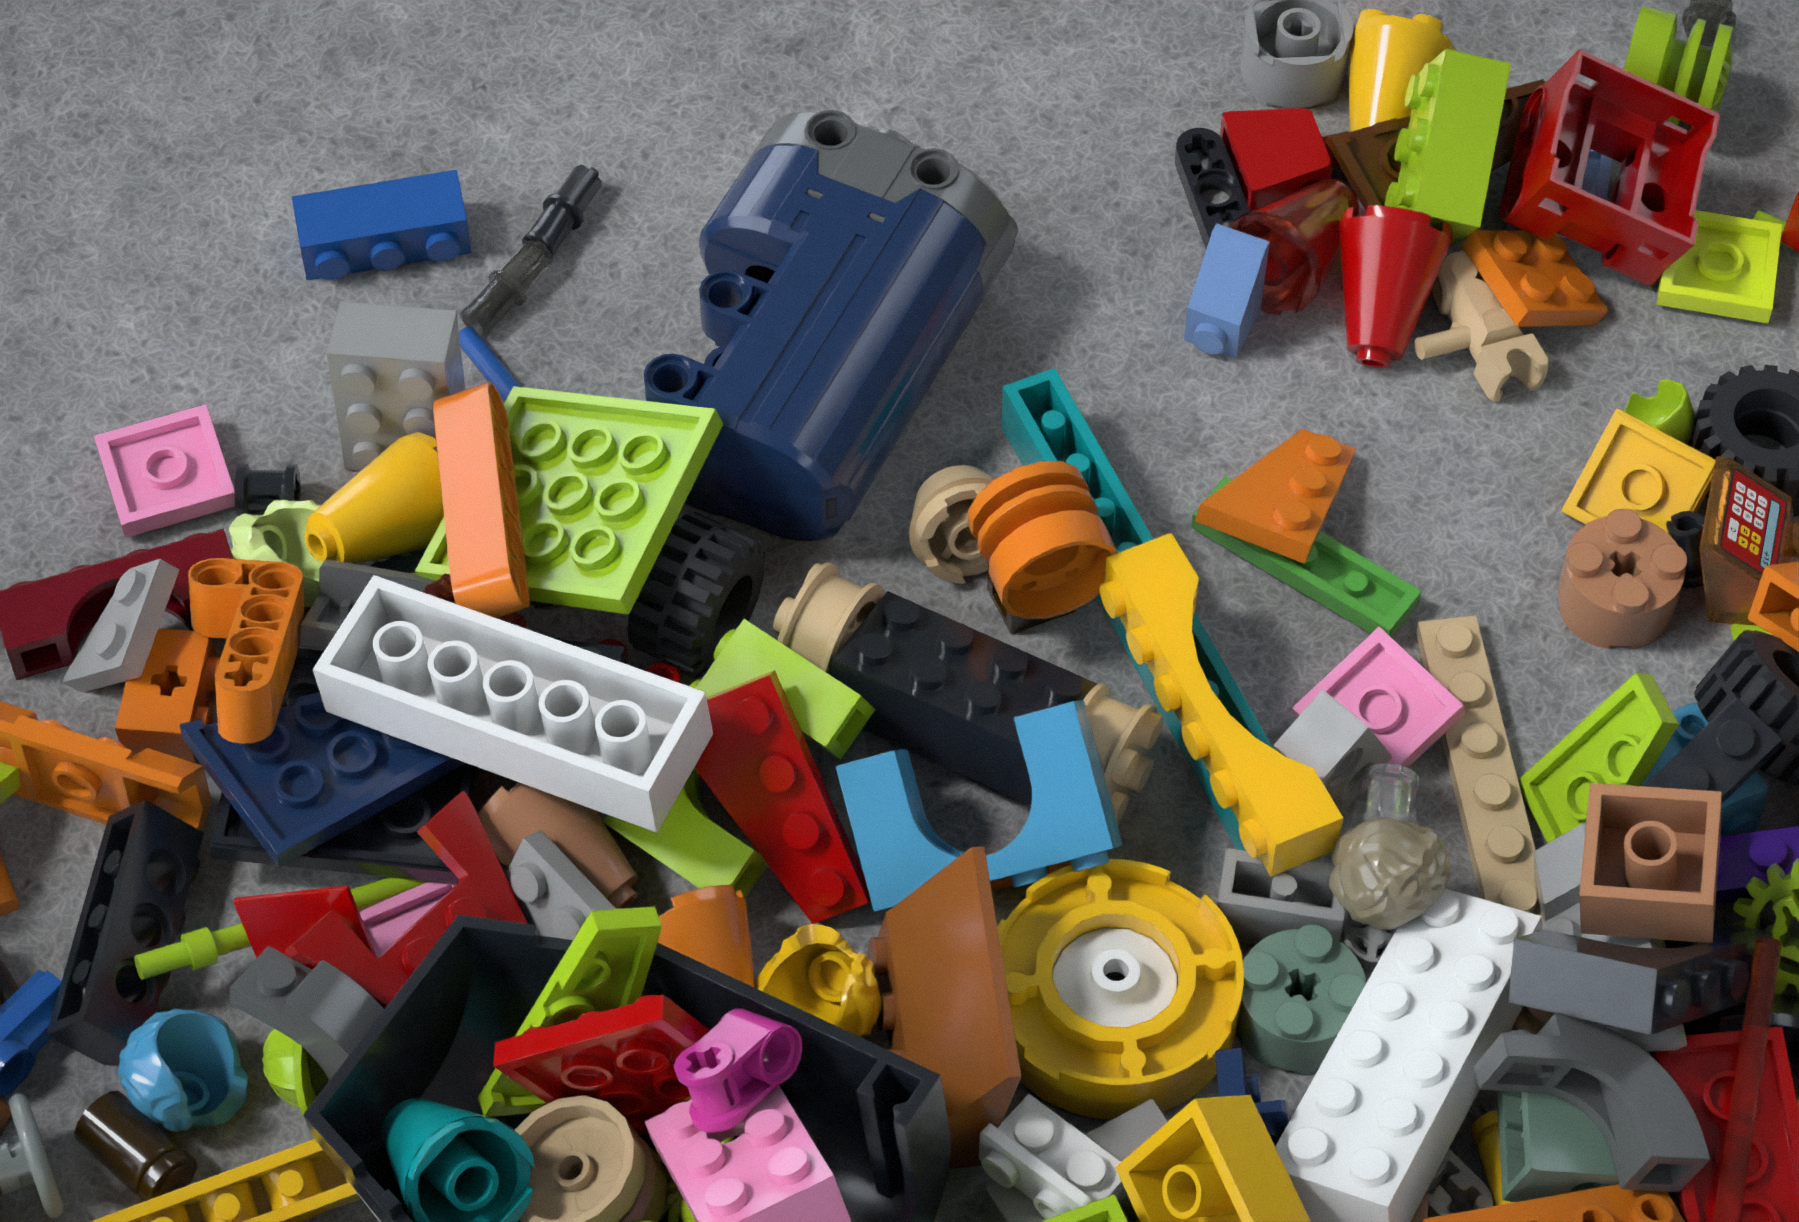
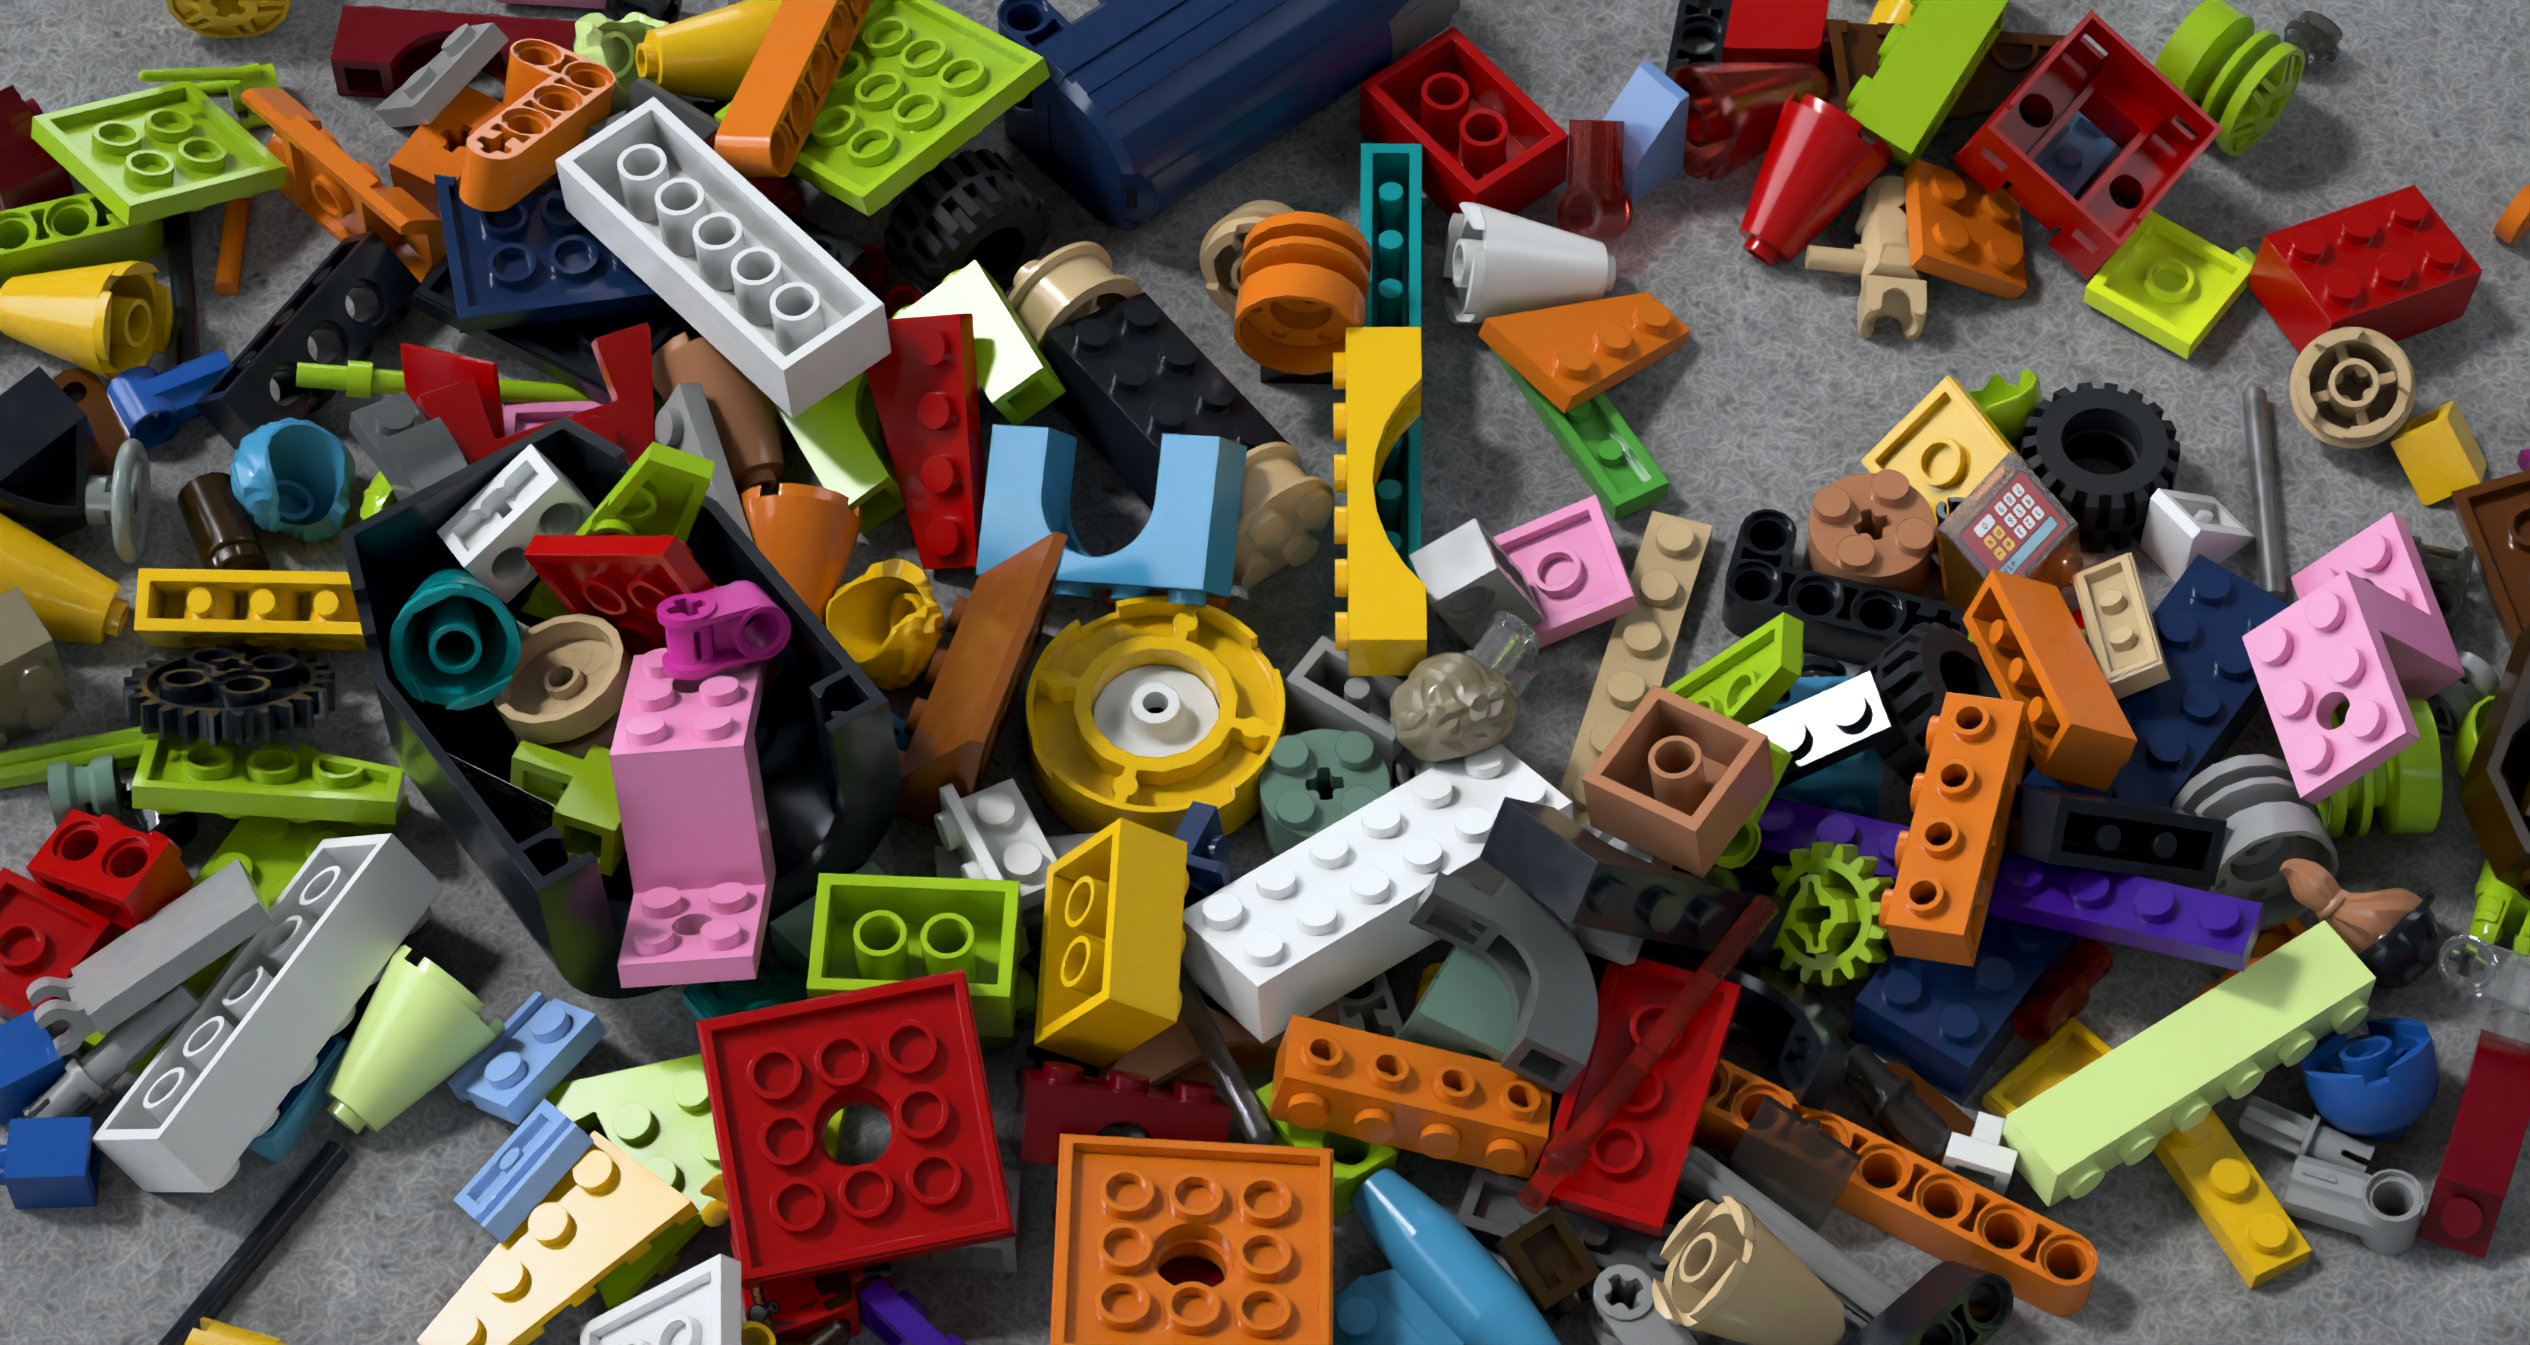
camera: 25 degrees right, 0 degrees up
none -> white brick [437,444,595,604]
none -> red brick [1360,26,1569,218]
none -> white cone [1442,202,1616,325]
none -> clear red piece [1555,120,1633,239]
none -> black beam [1722,509,1969,666]

